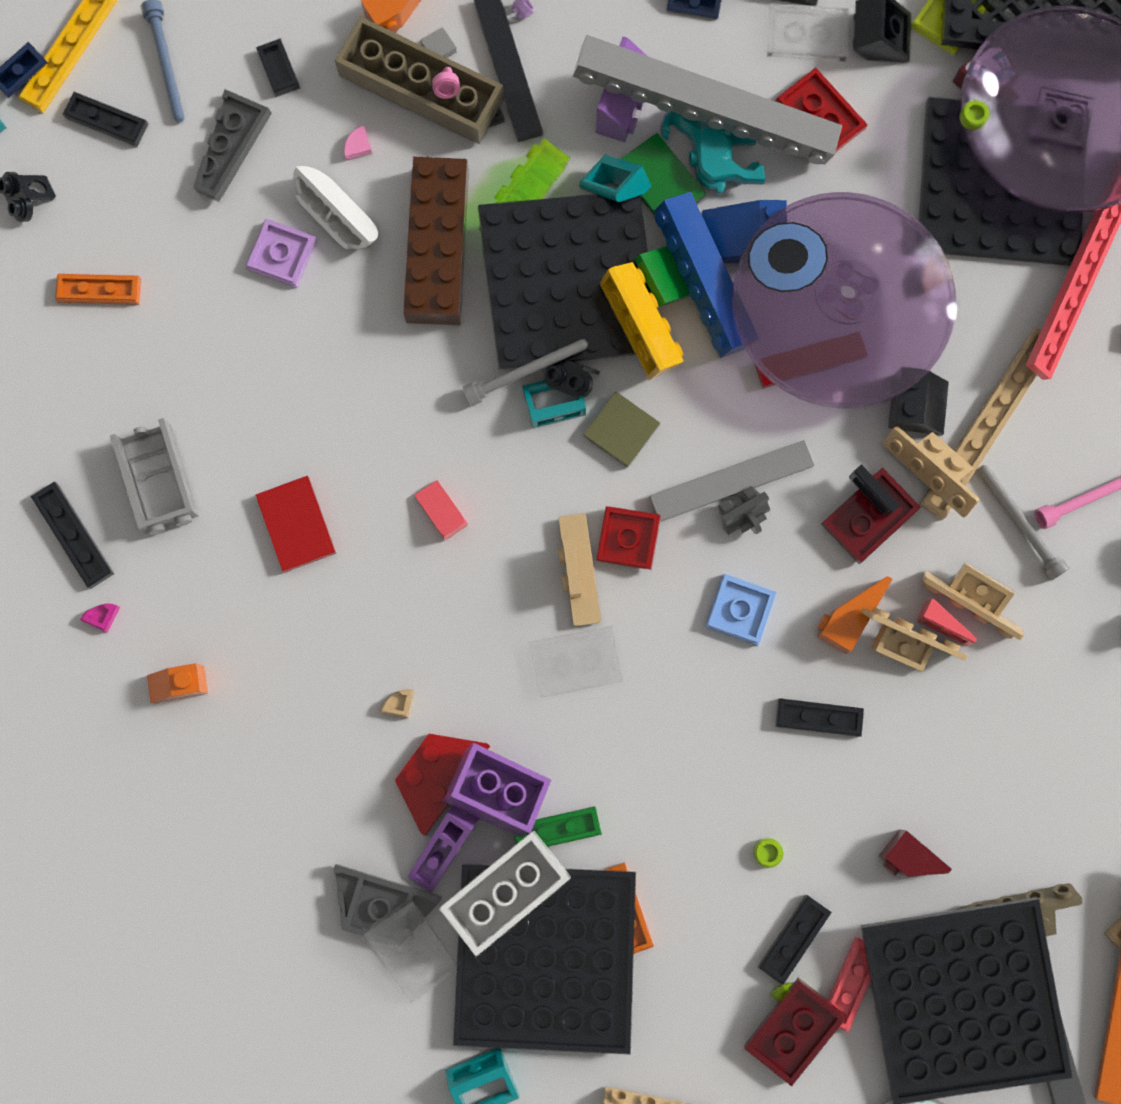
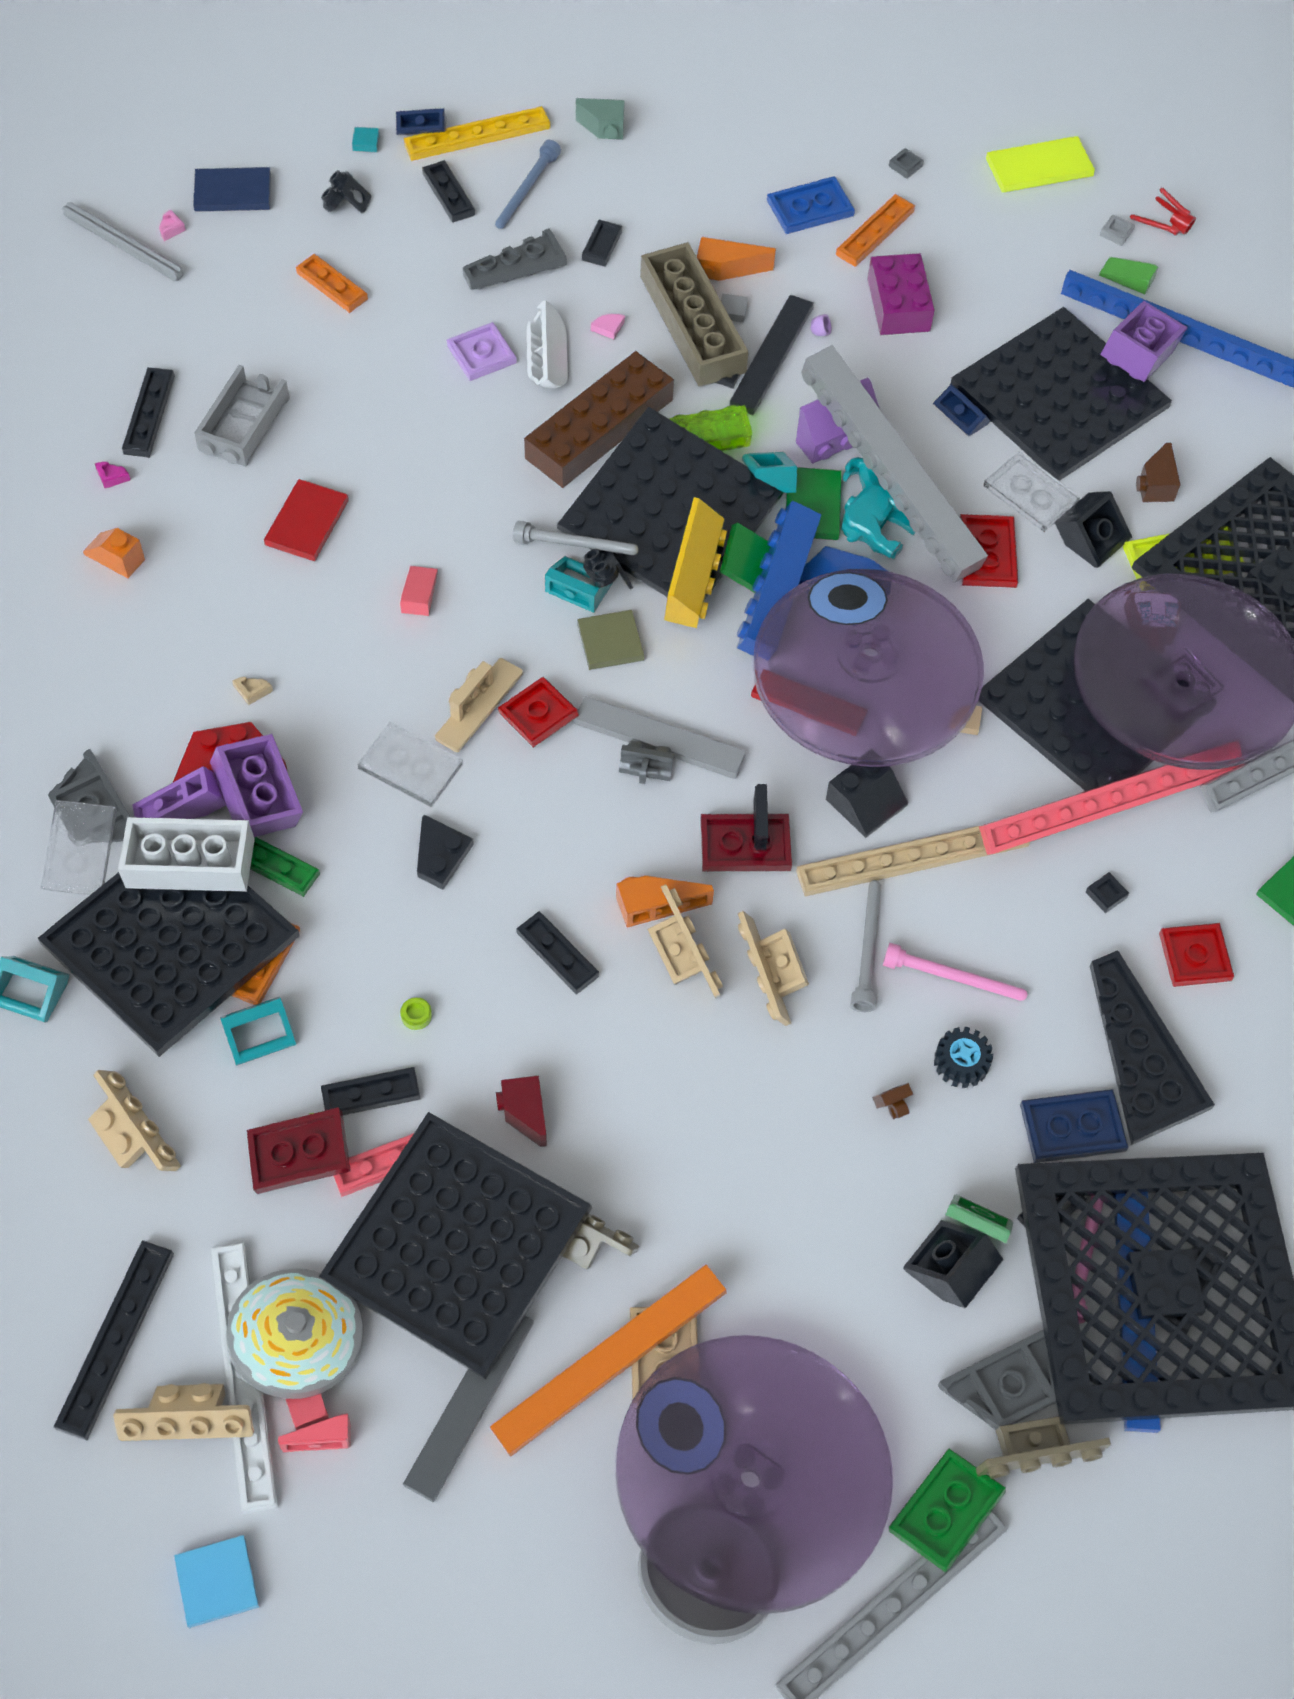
camera: 40 degrees right, 20 degrees down
bright pink tile [432,67,460,99] -> none
light blue tile [705,574,776,646] -> none
tan bracket [882,426,980,518] -> none
coral slope [917,599,977,646] -> none
lime tile [960,100,990,130] -> none
none -> teal tile [220,997,296,1066]
none -> black wing [417,814,474,890]

